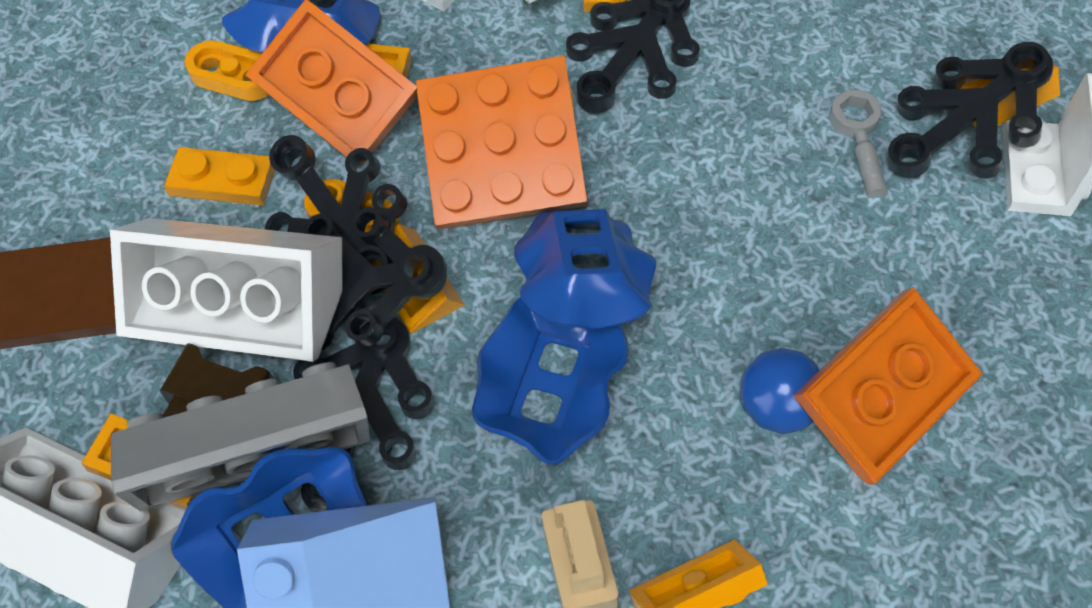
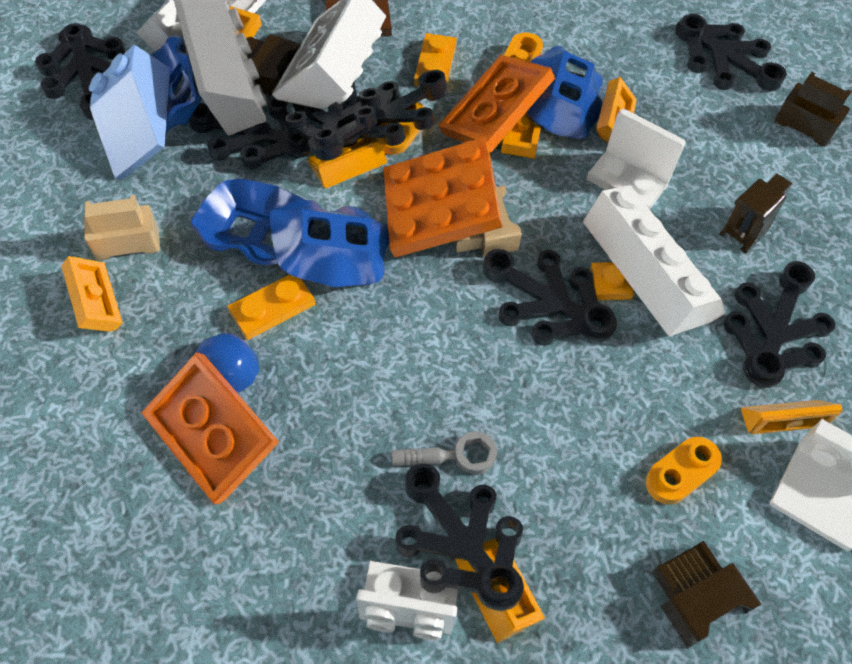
camera: 85 degrees right, 0 degrees up
none -> light orange plate [227,274,316,340]

